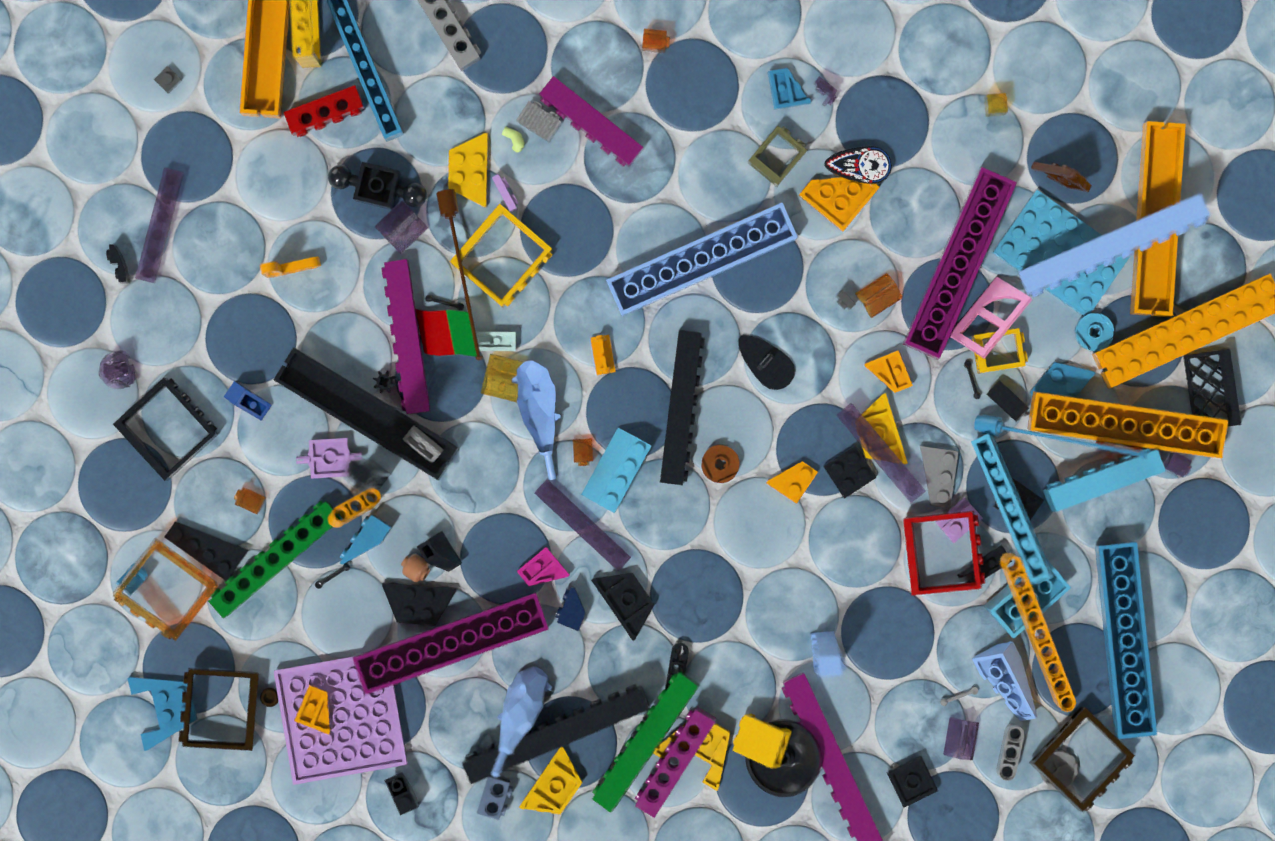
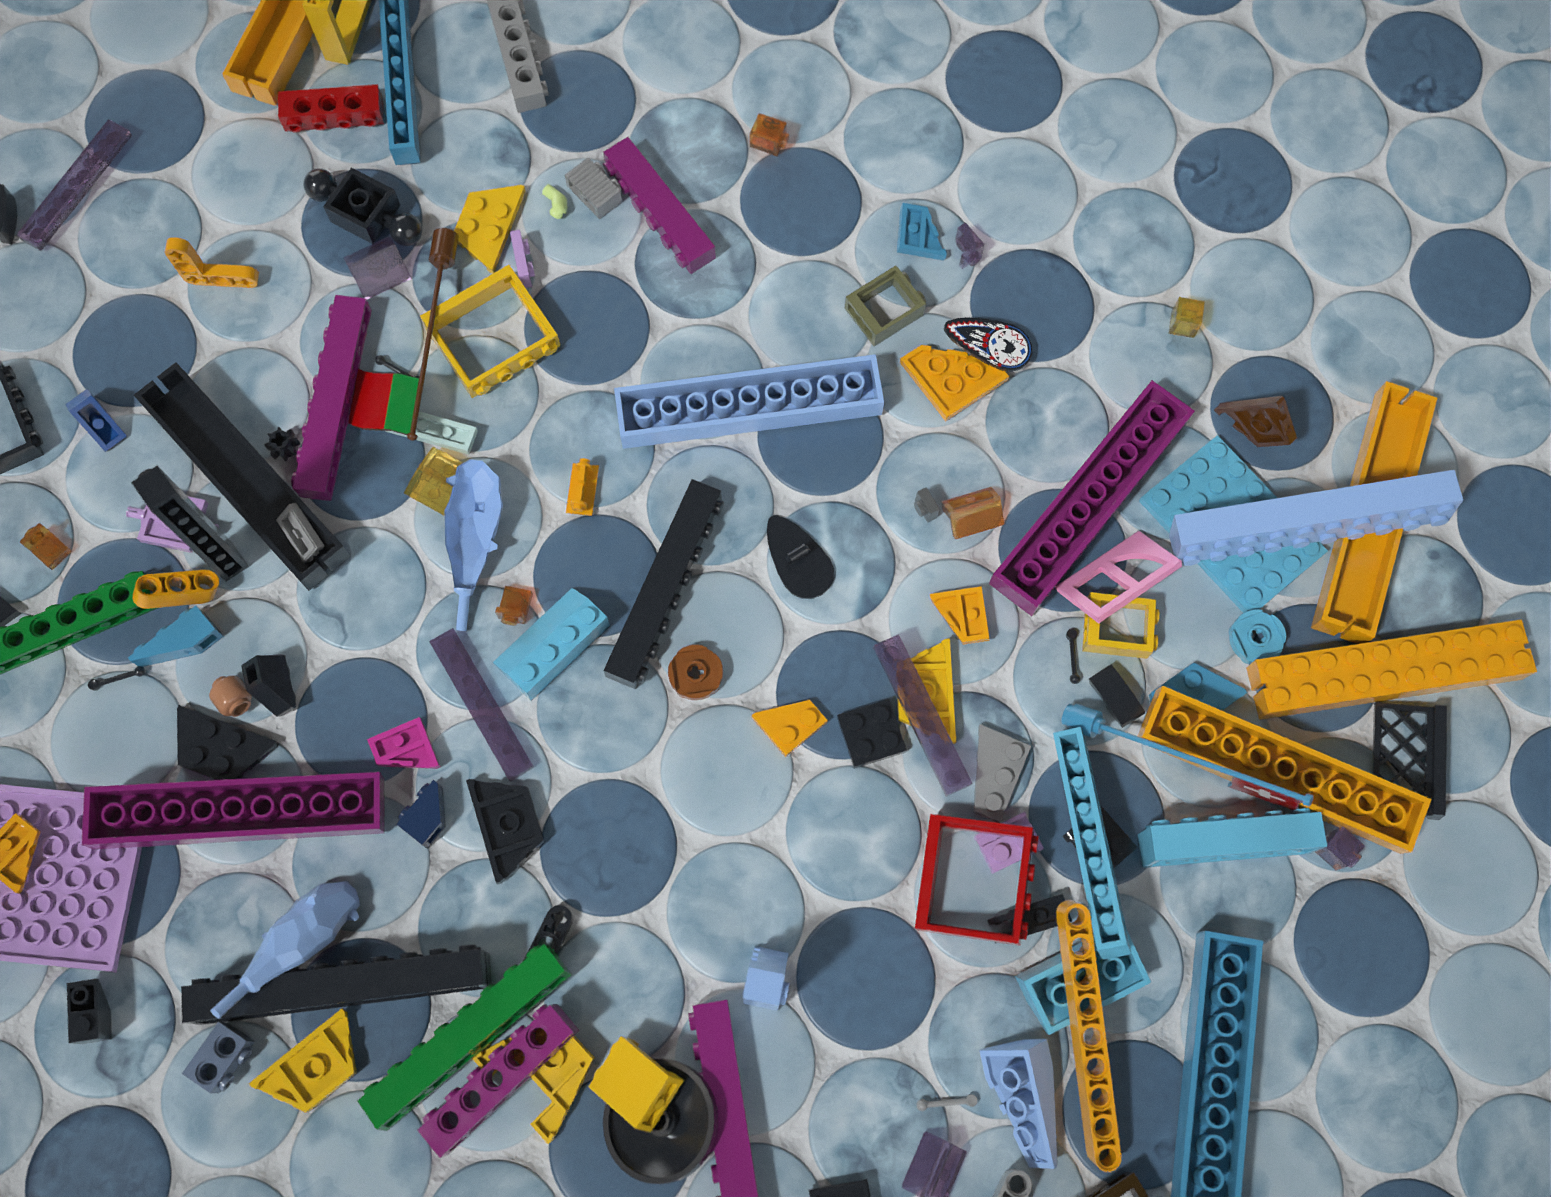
camera: 10 degrees right, 15 degrees down
dark grey plate [154,66,182,94] -> none

